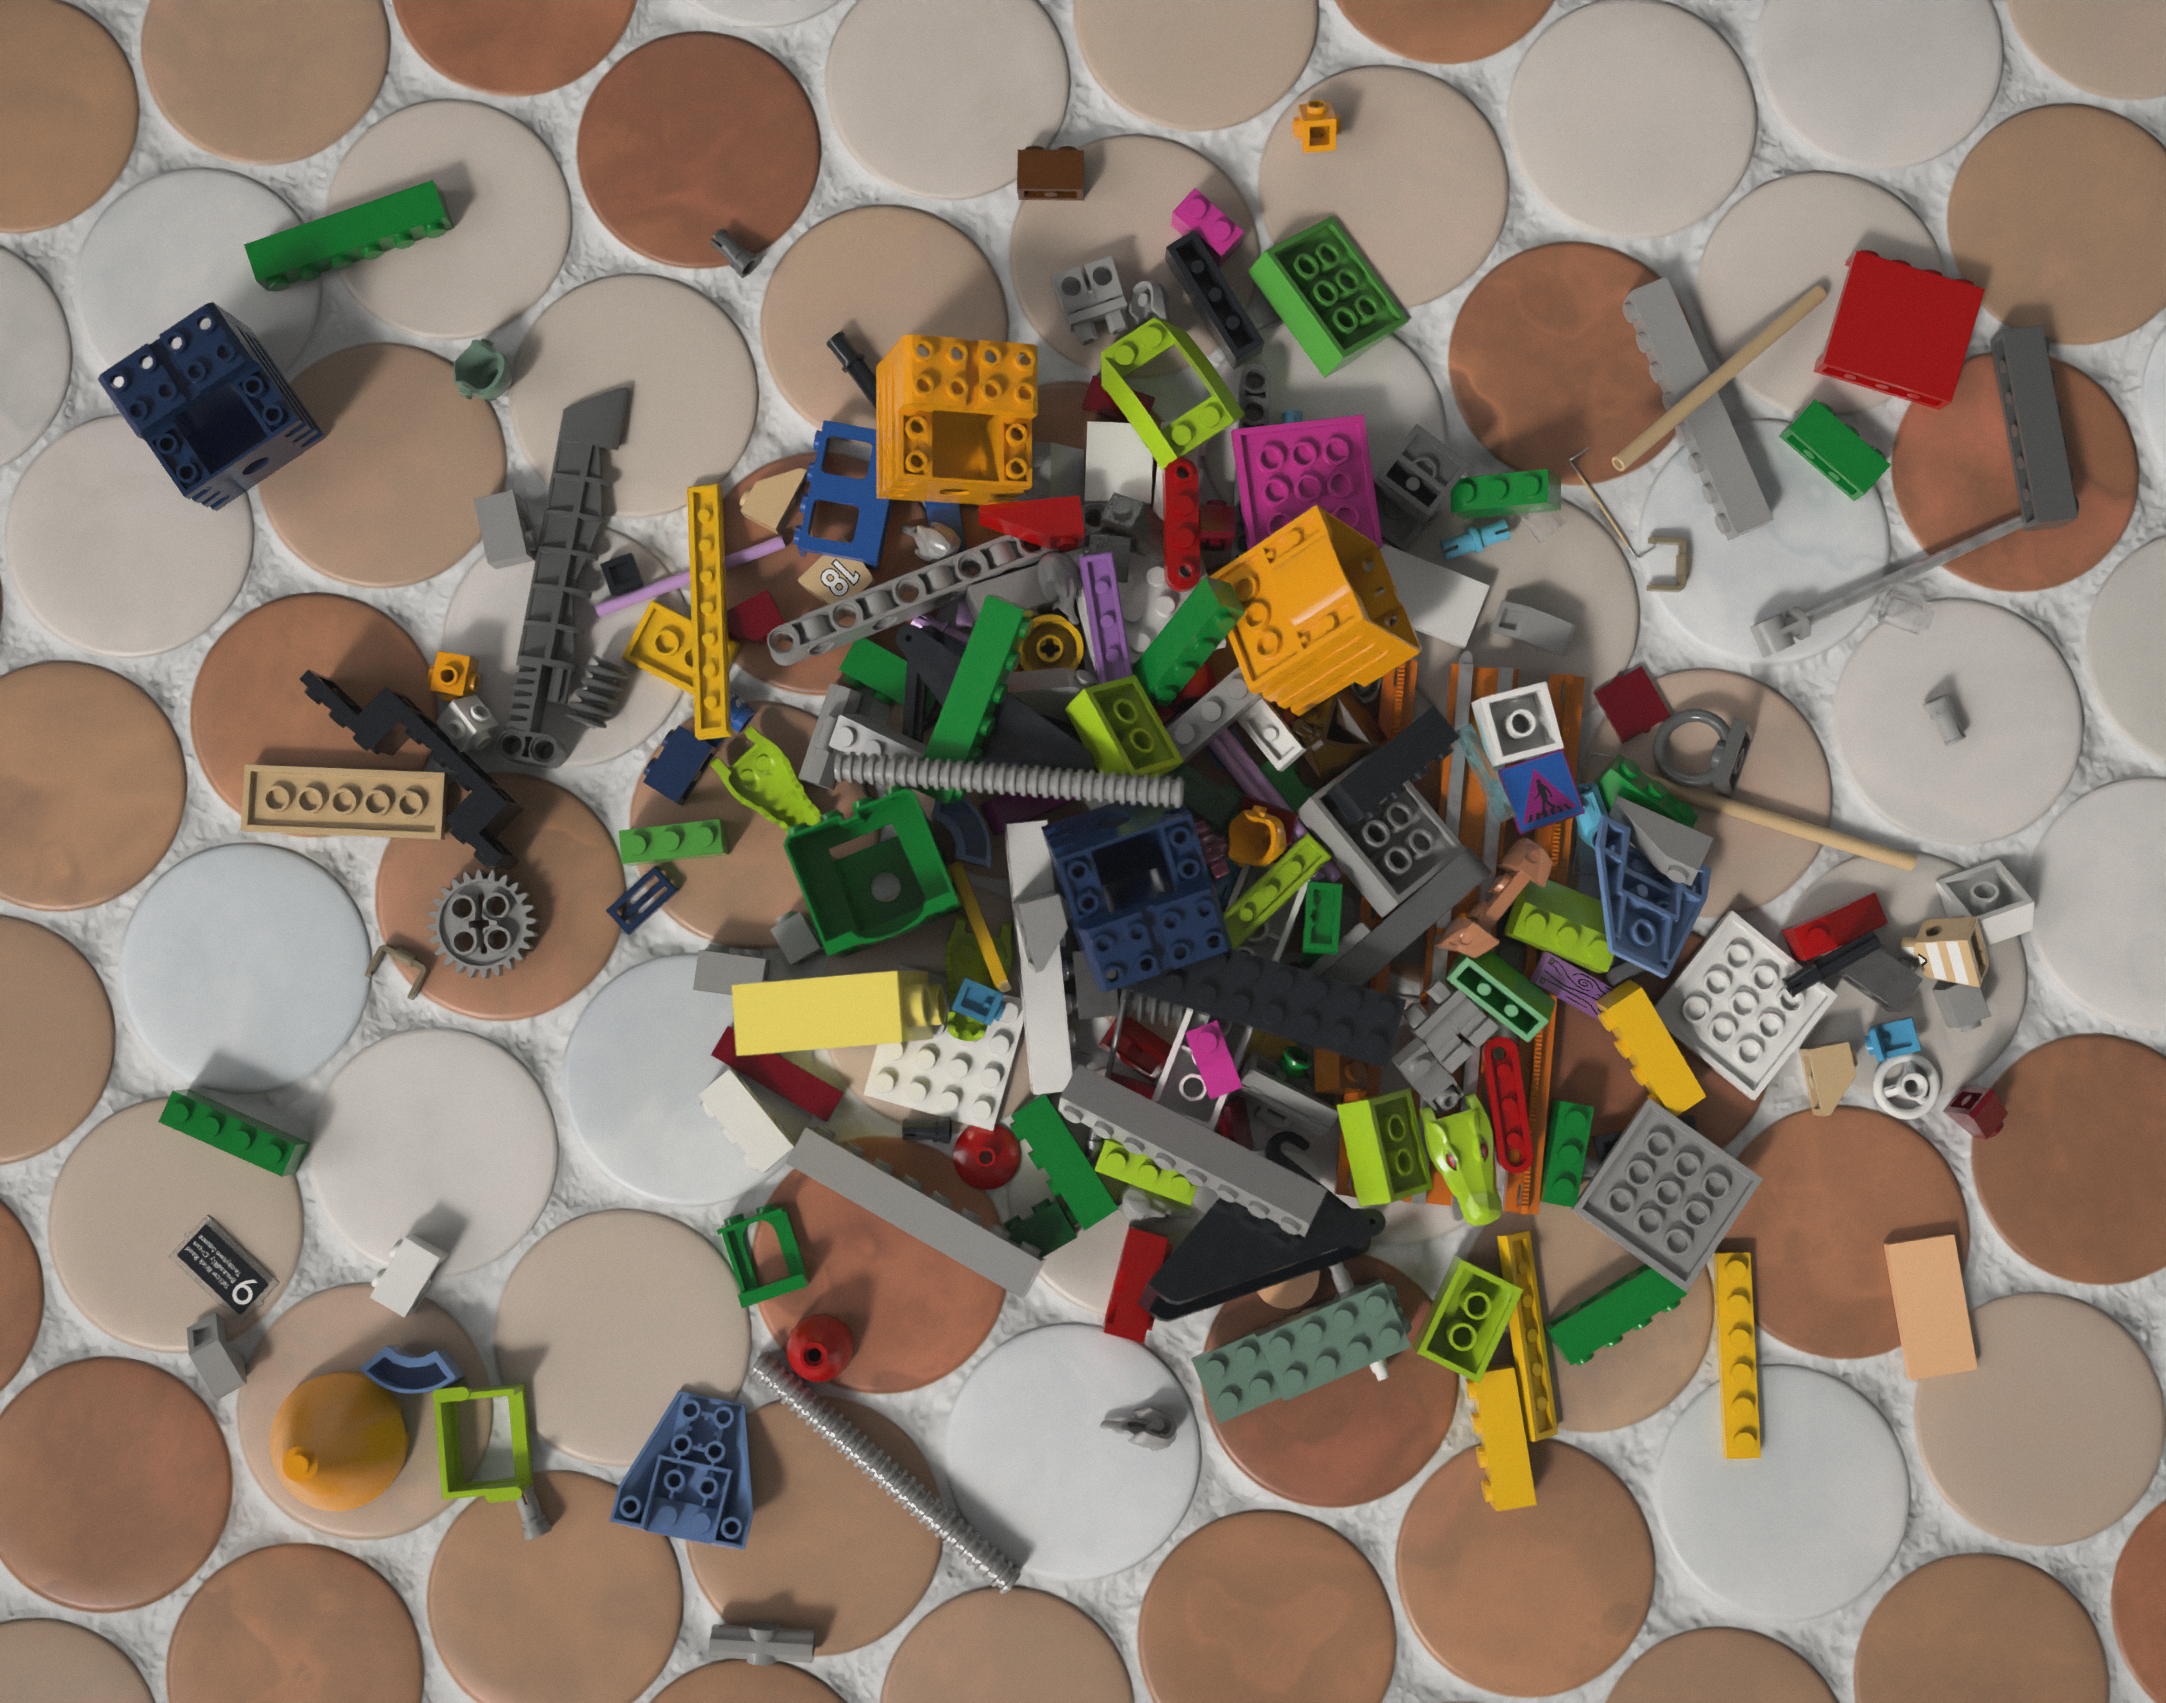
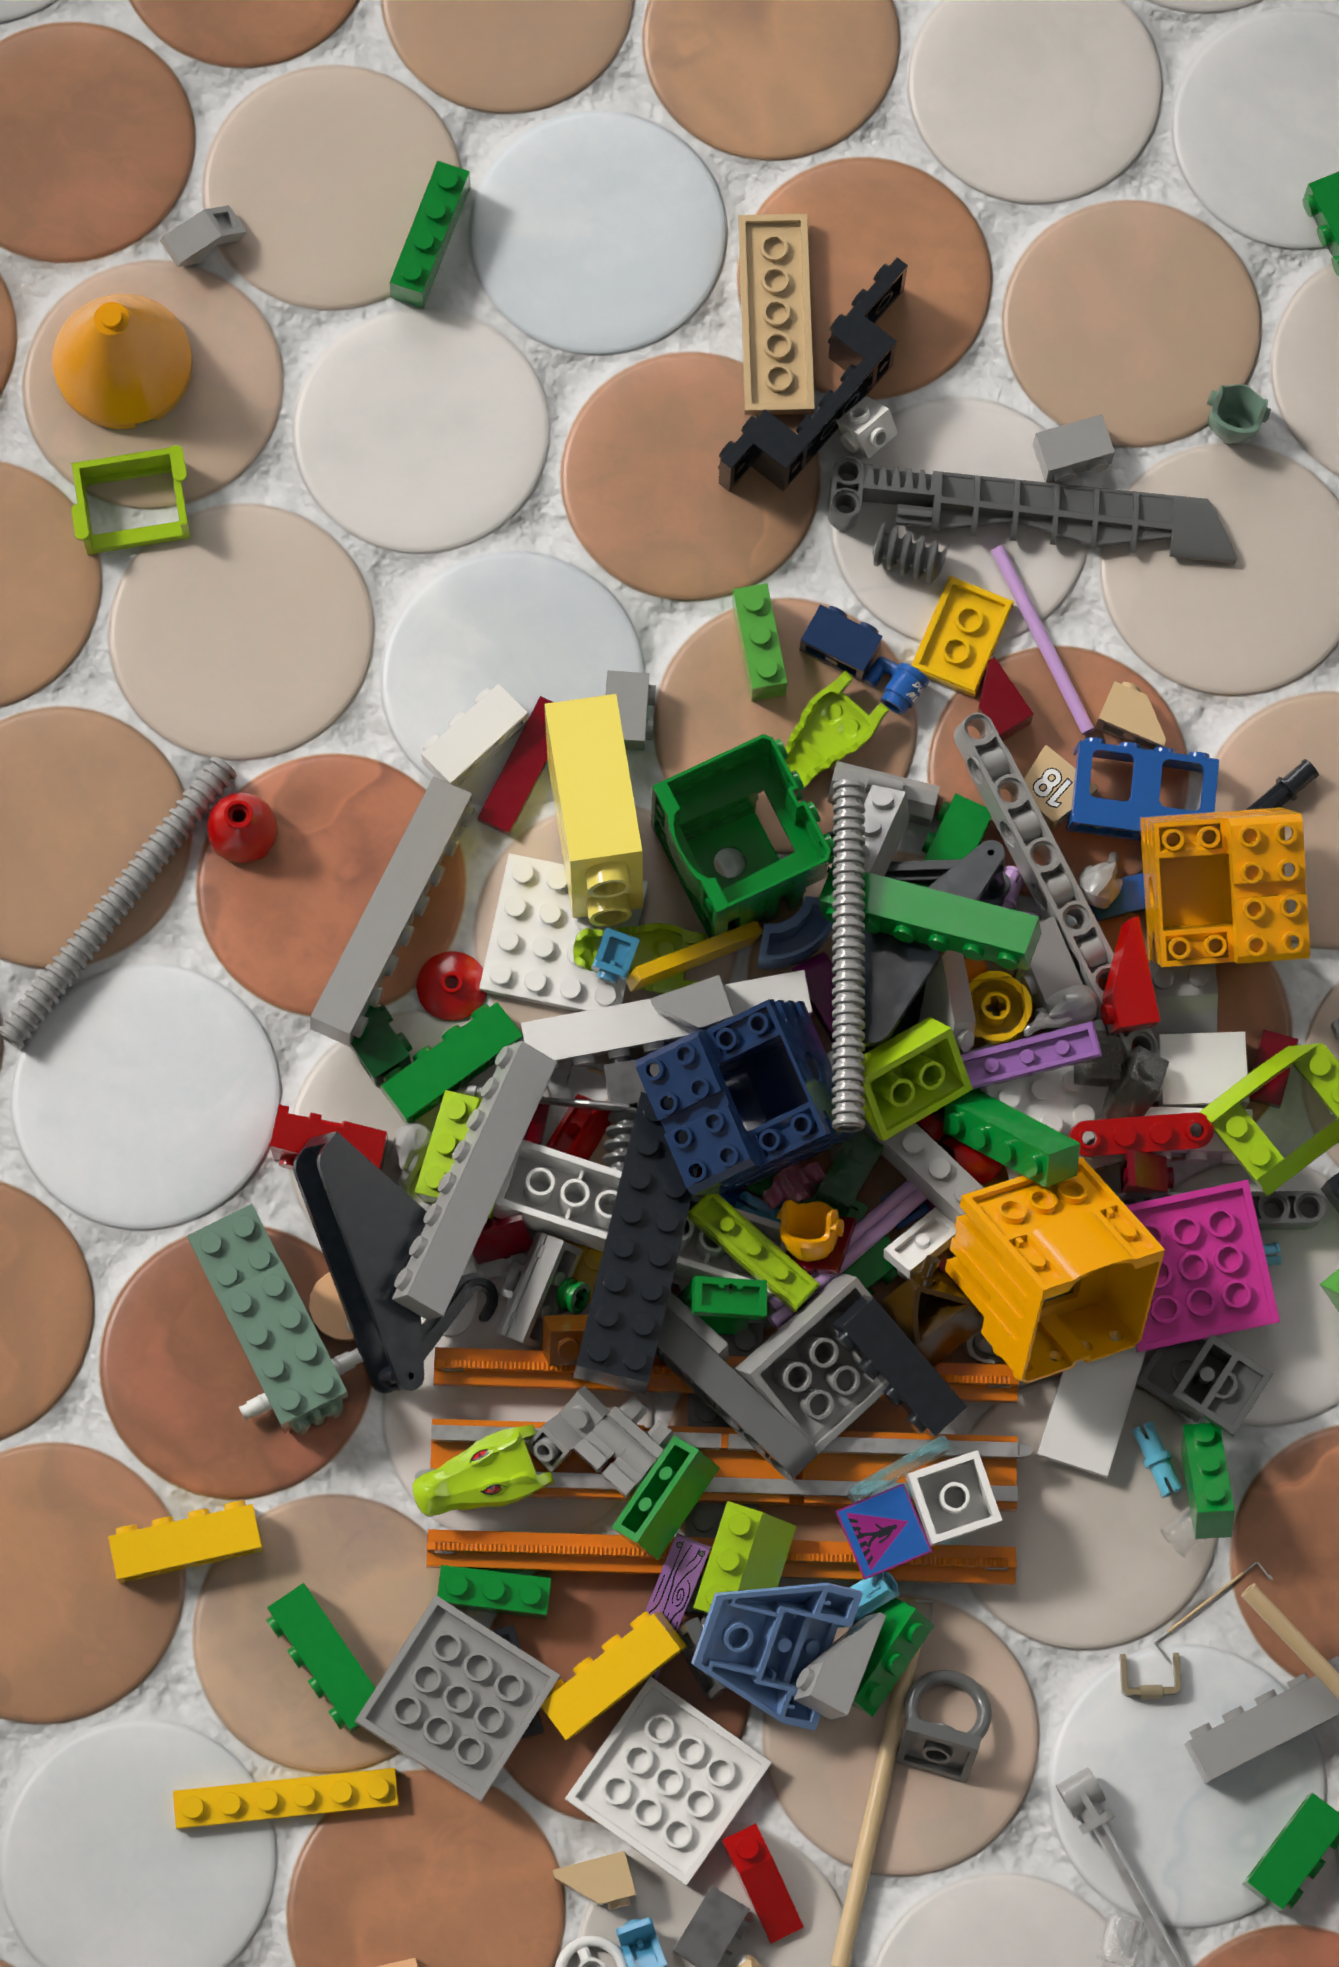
camera: 80 degrees right, 10 degrees down
dark blue piece [97,302,326,511] -> none
piece [169,1214,280,1324] -> none
medium blue brick [360,1345,466,1394] -> none
dark tan piece [365,945,429,1001] -> none
white brick [370,1234,449,1318] -> none
light orange brick [427,651,480,703] -> none
light grey gear [427,870,539,979] -> none
light grey pin [515,1485,552,1541] -> none
black plate [600,553,645,597] -> none
dark blue tile [606,865,680,935] -> none
medium blue wedge [610,1391,753,1550] -> none
yellow tile [687,483,732,740] -> none
green panel [717,1202,811,1308] -> none
light grey brick [770,910,825,966] -> none
black pin [902,1117,952,1144] -> none
light grey piece [1100,1406,1177,1451] -> none
dark pink arch [1185,1021,1243,1100] -> none
lime slope [1337,1088,1433,1207] -> none
lime slope [1412,1255,1523,1383] -> none
nougat piece [1433,838,1553,958] -> none
red plate [1482,1036,1533,1174] -> none
light grey slope [1491,600,1576,657] -> none
yellow plate [1497,1230,1558,1442] -> none
dark red piece [1593,666,1671,744] -> none
black axle [1781,931,1881,998] -> none

